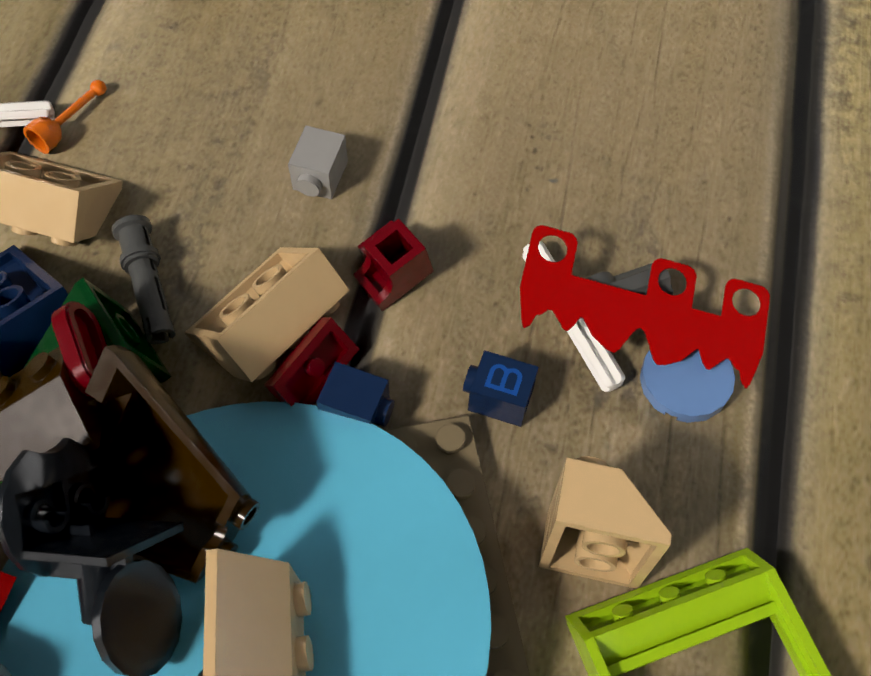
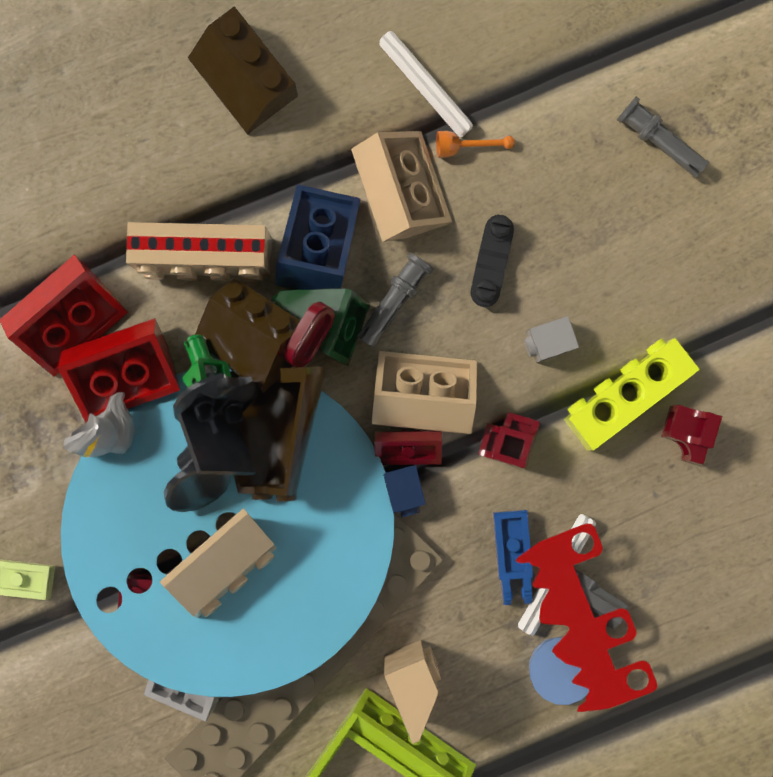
camera: 55 degrees right, 25 degrees up
dark blue brick [463,350,539,427] -> none
none -> black piece [471,215,514,307]
none -> blue hinge [493,510,533,605]
none -> neon yellow brick [564,338,700,451]
none -> dark red brick [661,405,723,465]

